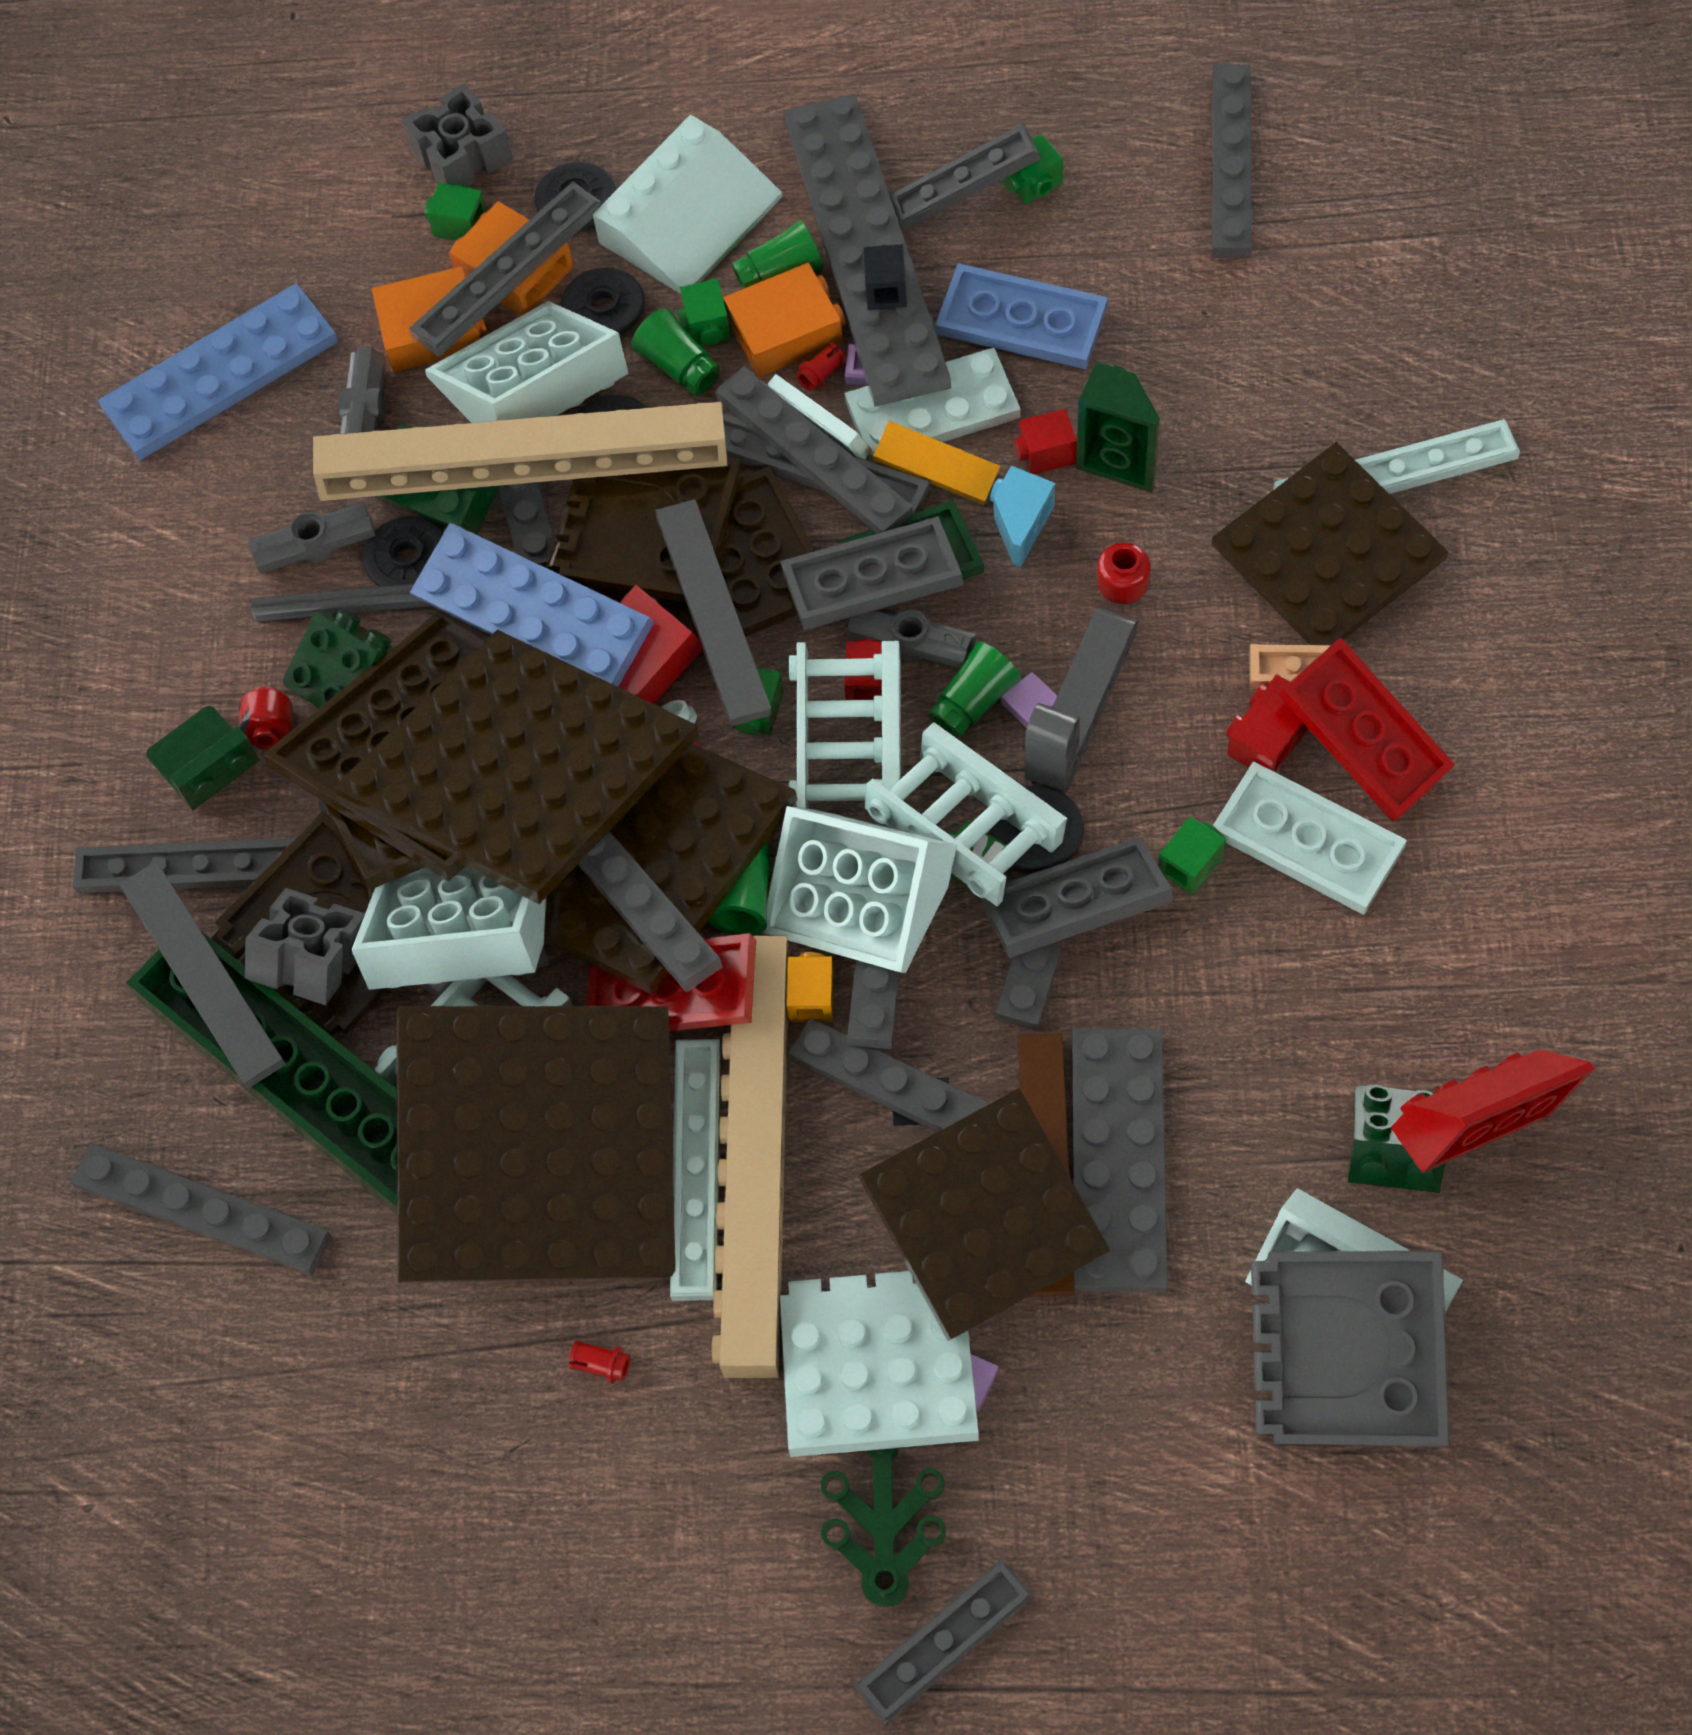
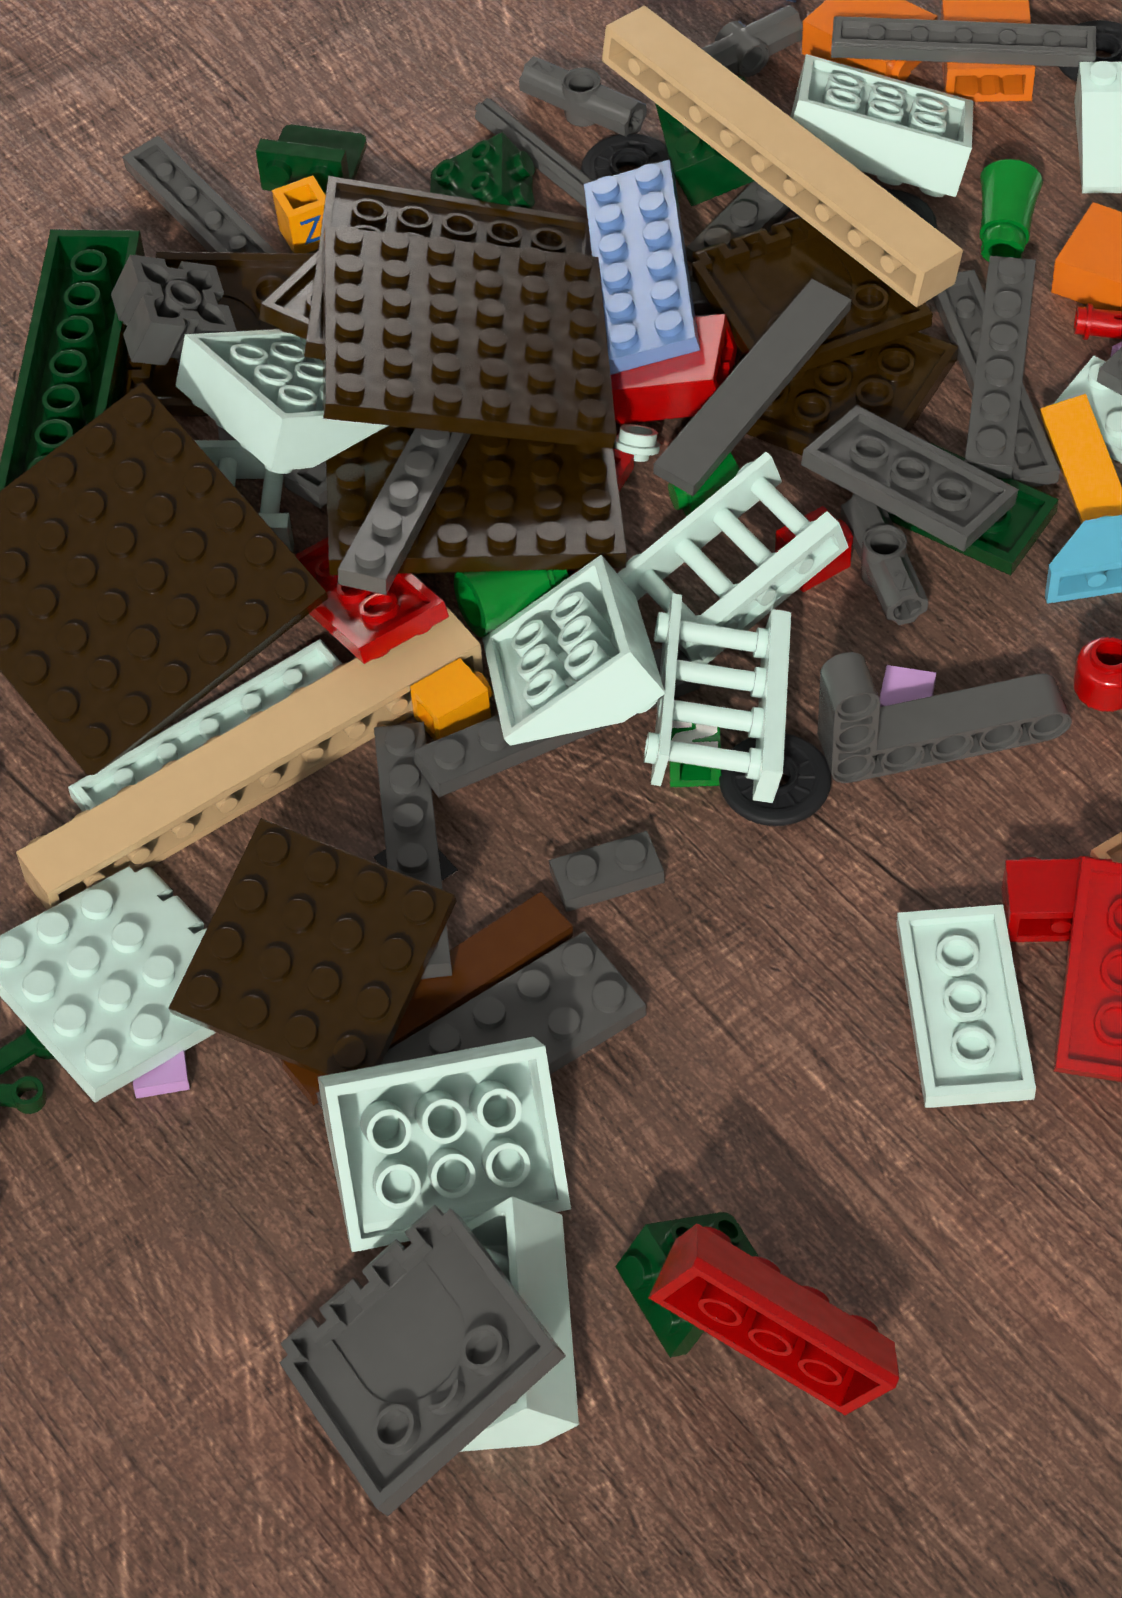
camera: 50 degrees right, 10 degrees down
dark grey tile [119,861,286,1089] -> none
red head [238,686,293,749] -> none
black wheel [561,268,645,335] -> none
green brick [677,278,731,346] -> none
light aqua tile [767,374,873,460] -> none
green plant [928,642,1021,738] -> none
dark grey plate [980,837,1174,958] -> none
green brick [1158,816,1226,896] -> none
none -> light orange brick [272,175,326,254]
none -> light aqua slope [318,1037,571,1252]

